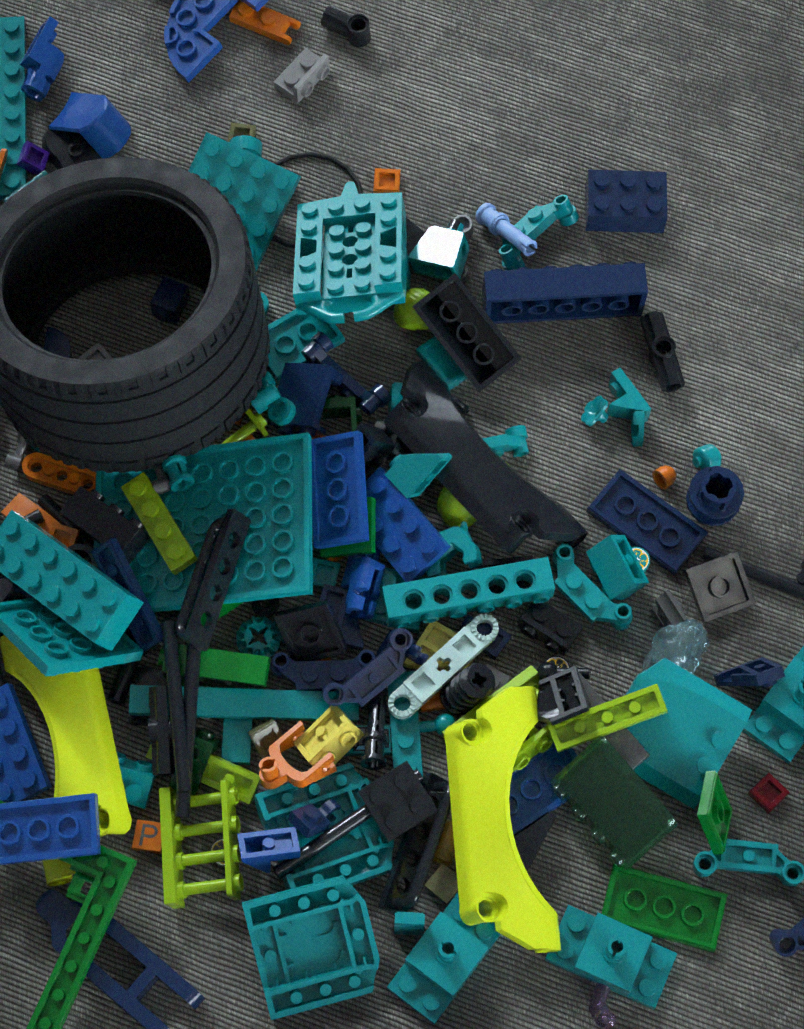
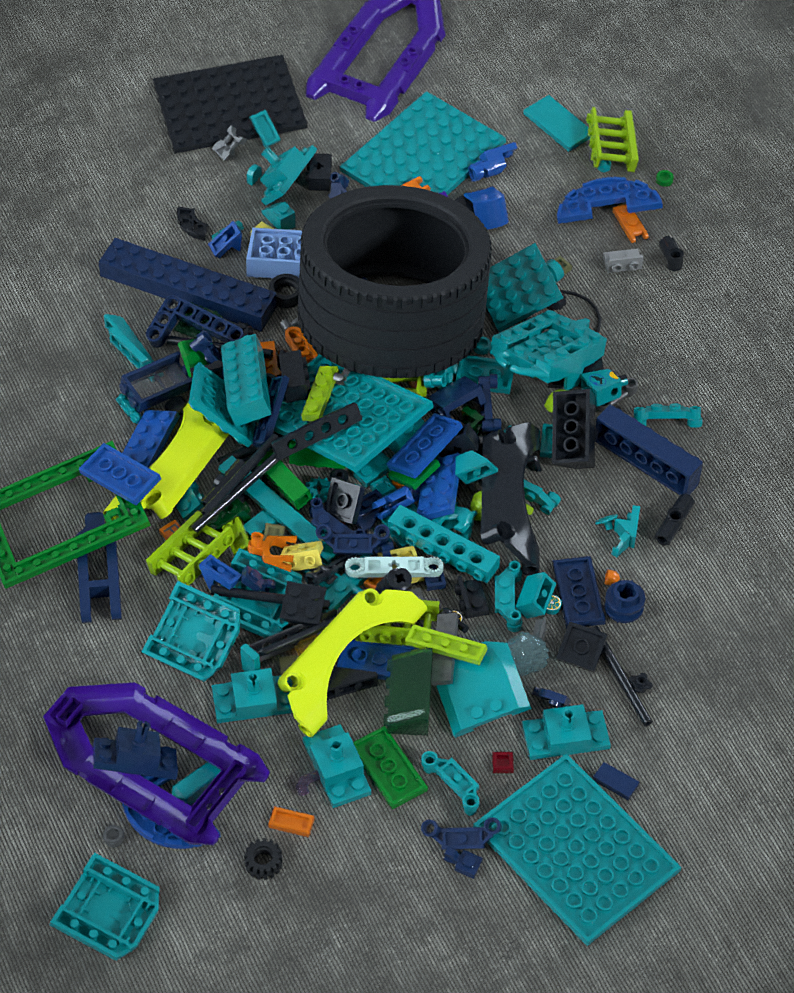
camera: 45 degrees right, 15 degrees down
teal bush [162,454,195,492] -> none
teal tile [268,397,296,426] -> none
orange tile [373,168,401,193] -> none
light blue pin [475,203,537,256] -> none
black slope [537,666,589,725] -> none
dark blue brick [585,169,667,233] -> none
teal piece [692,444,722,470] -> none
green tile [697,771,732,854] -> none

